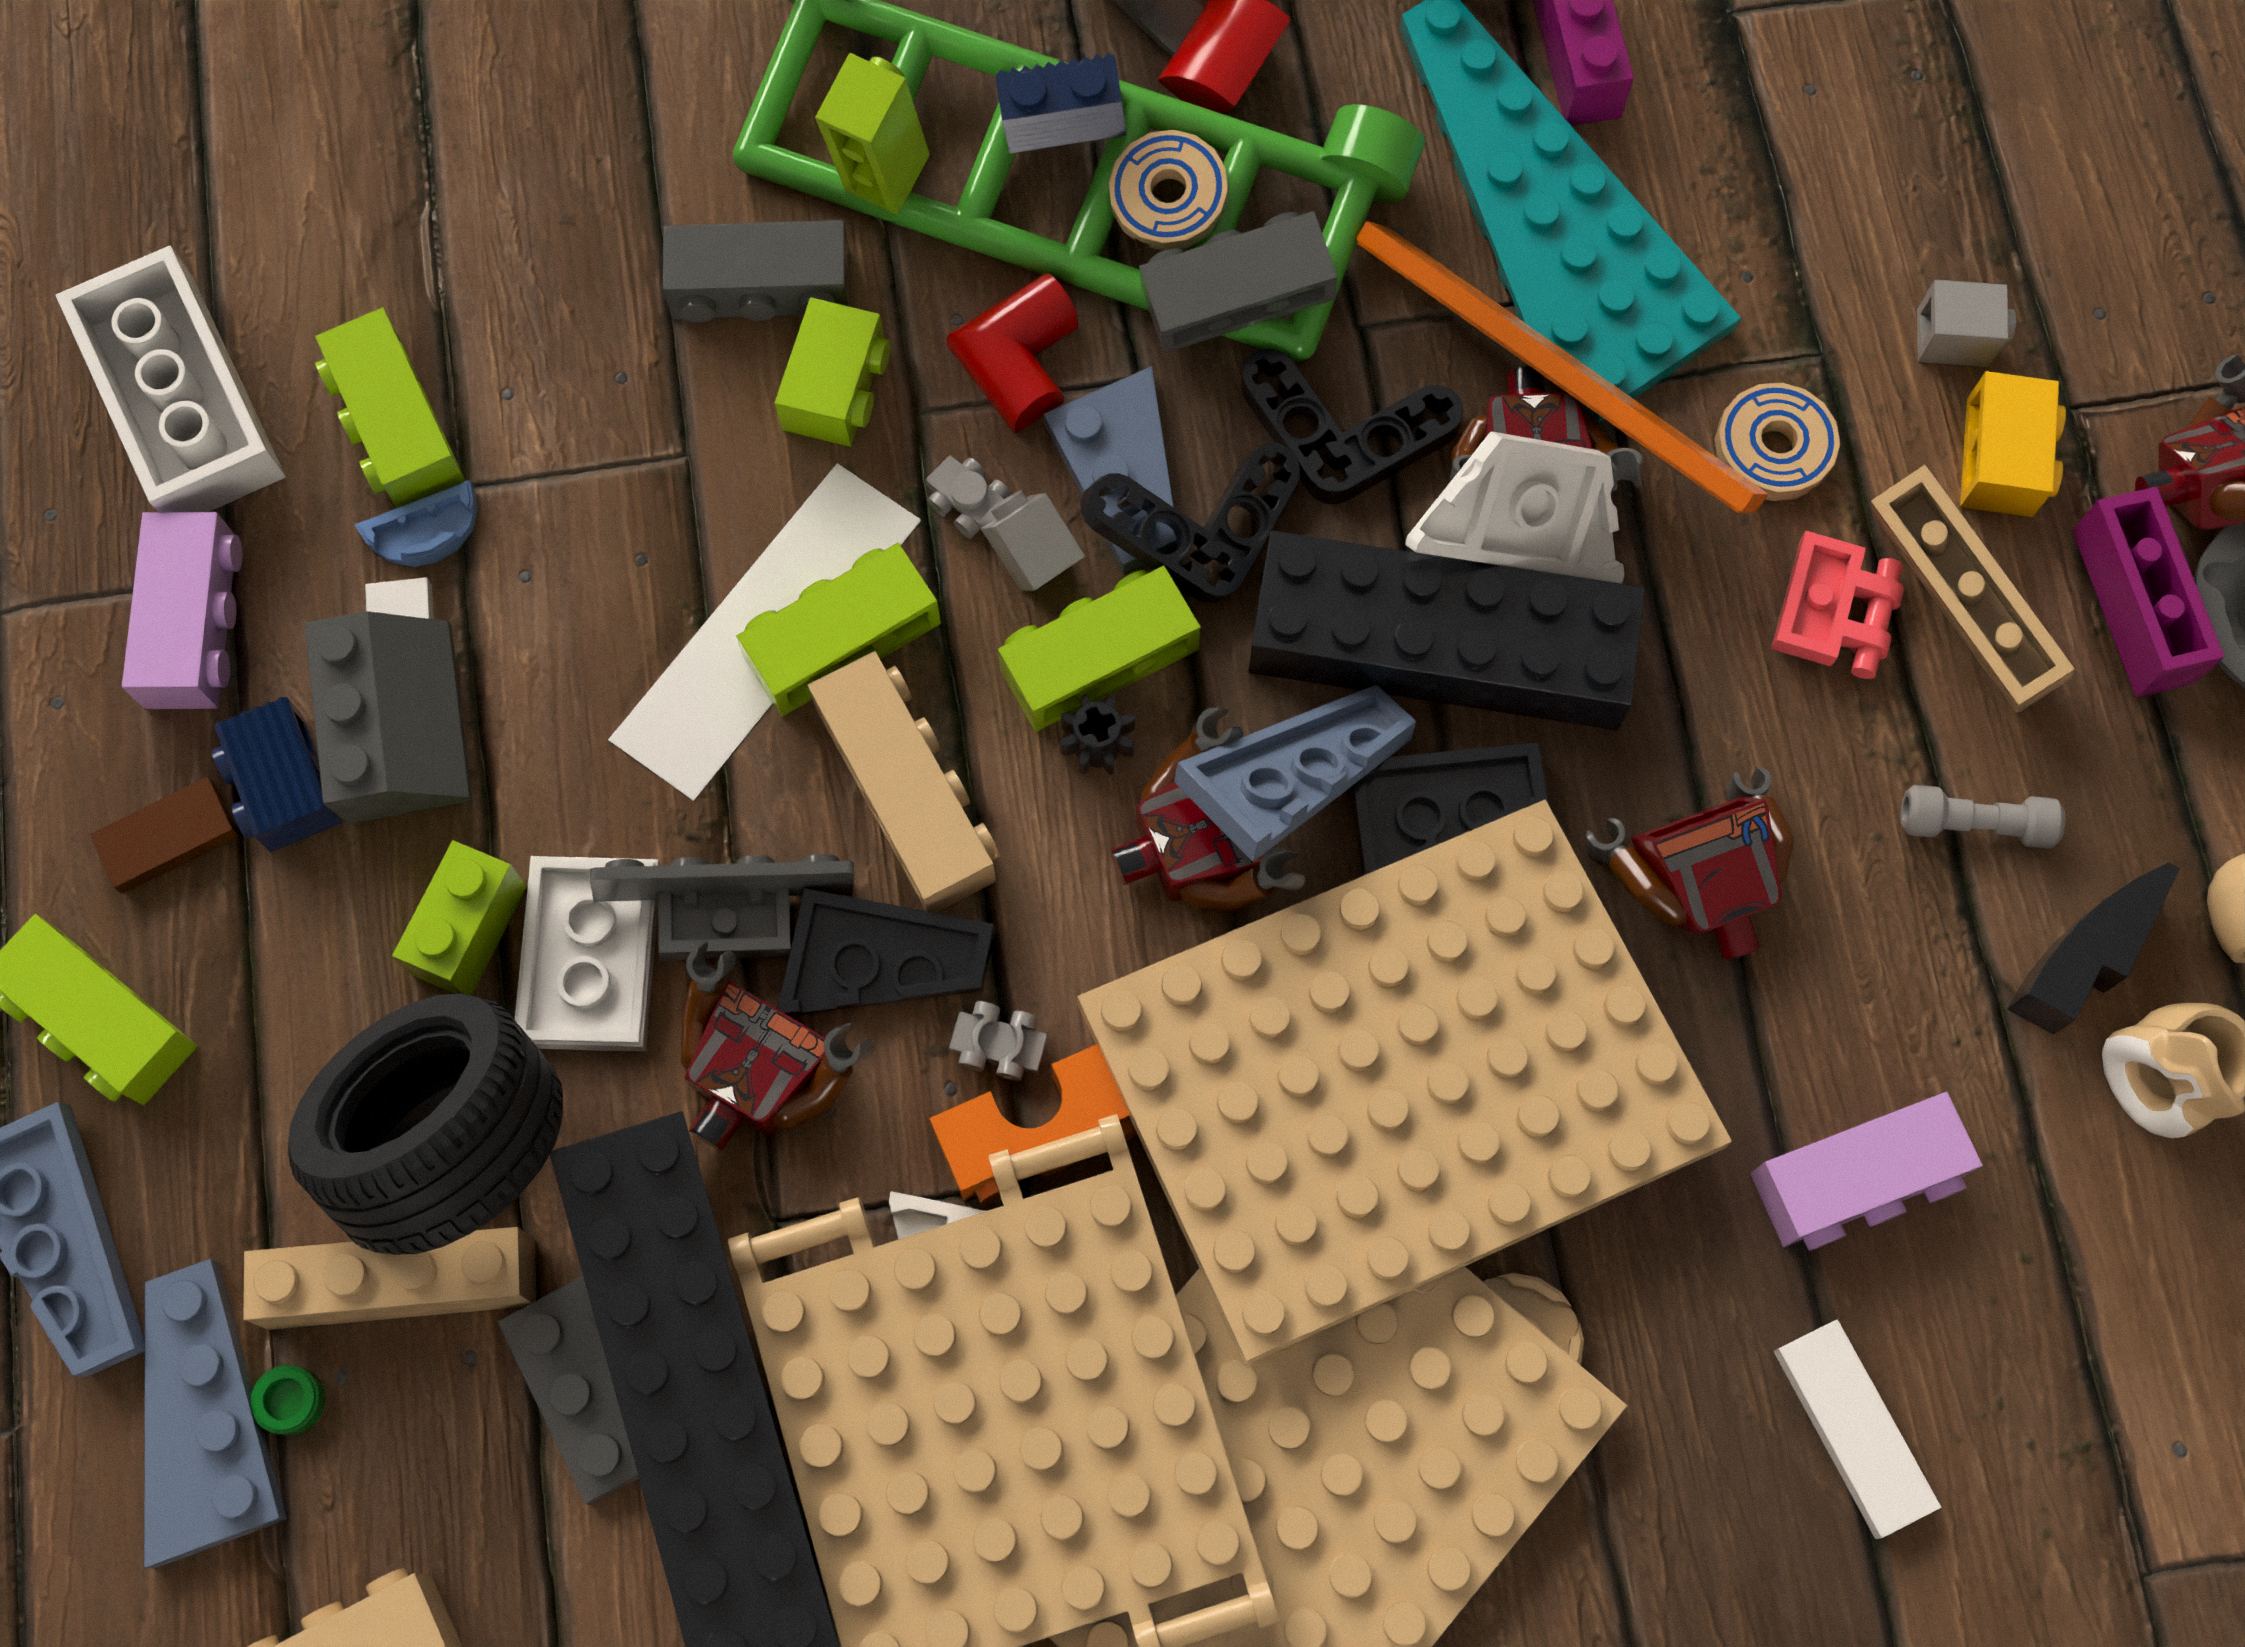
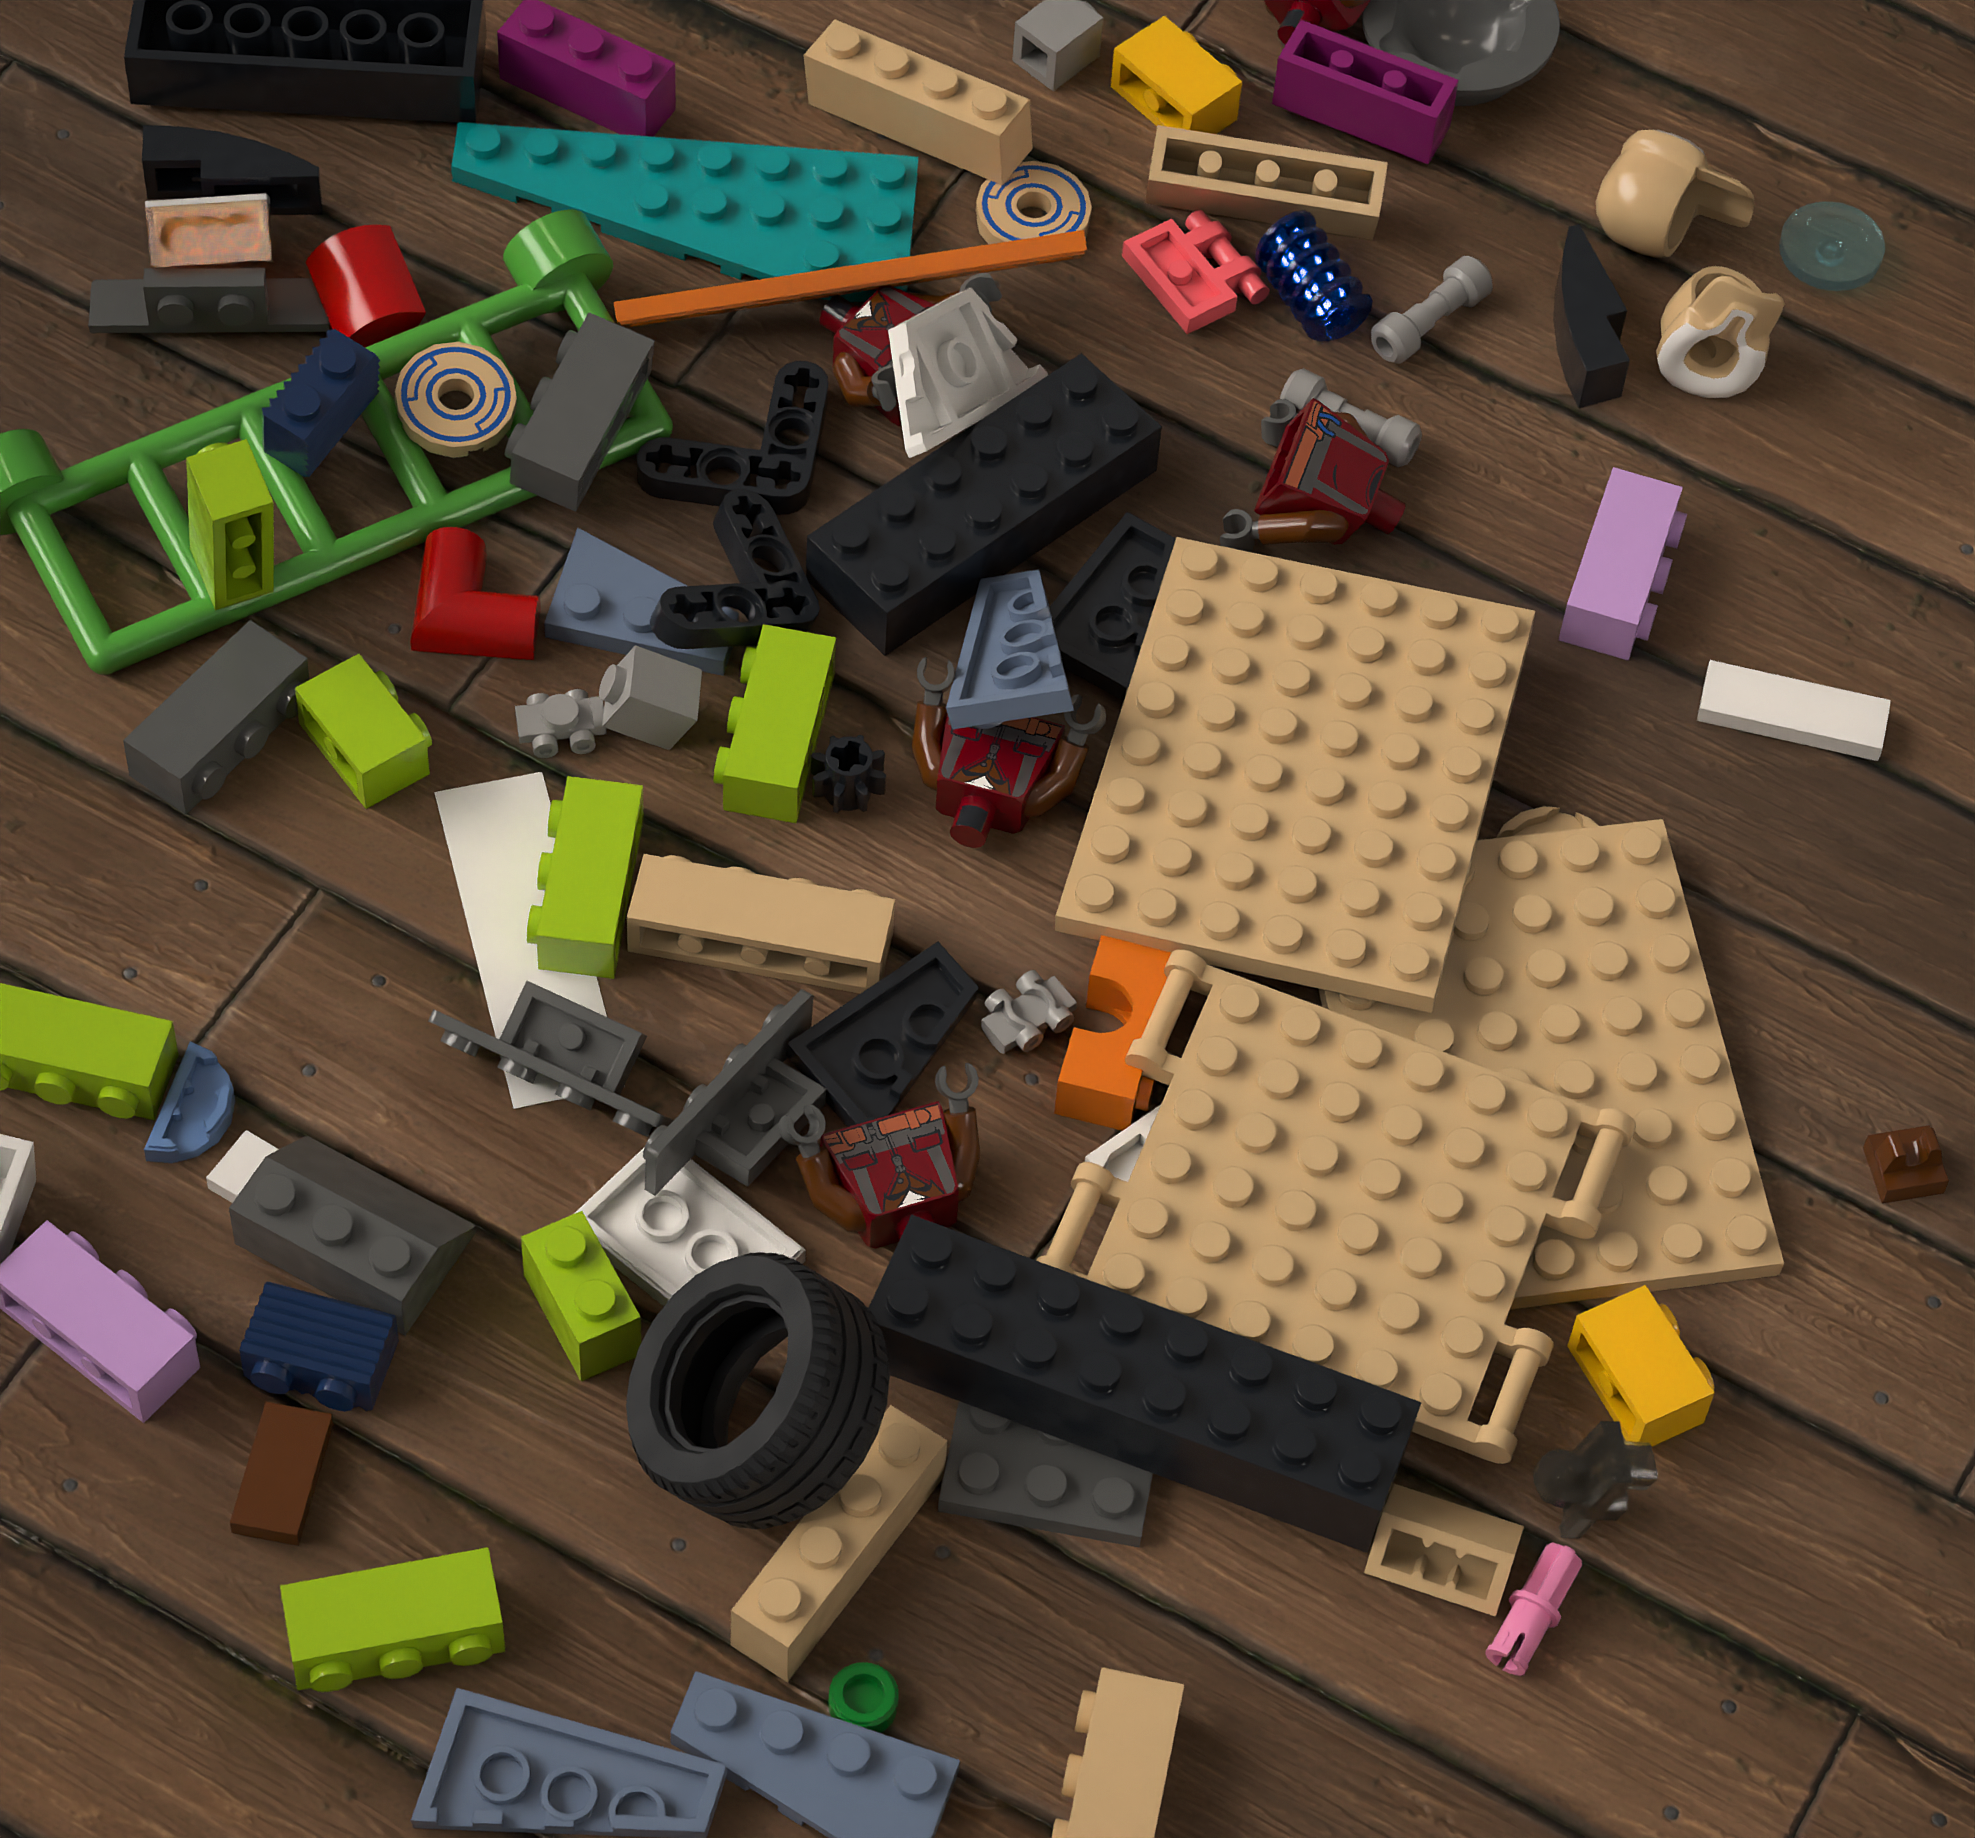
camera: 55 degrees left, 15 degrees down
none -> dark grey bracket [428,981,674,1137]
none -> tan brick [804,19,1033,185]
none -> clear blue piece [1255,210,1373,341]
none -> light grey piece [1280,368,1422,468]

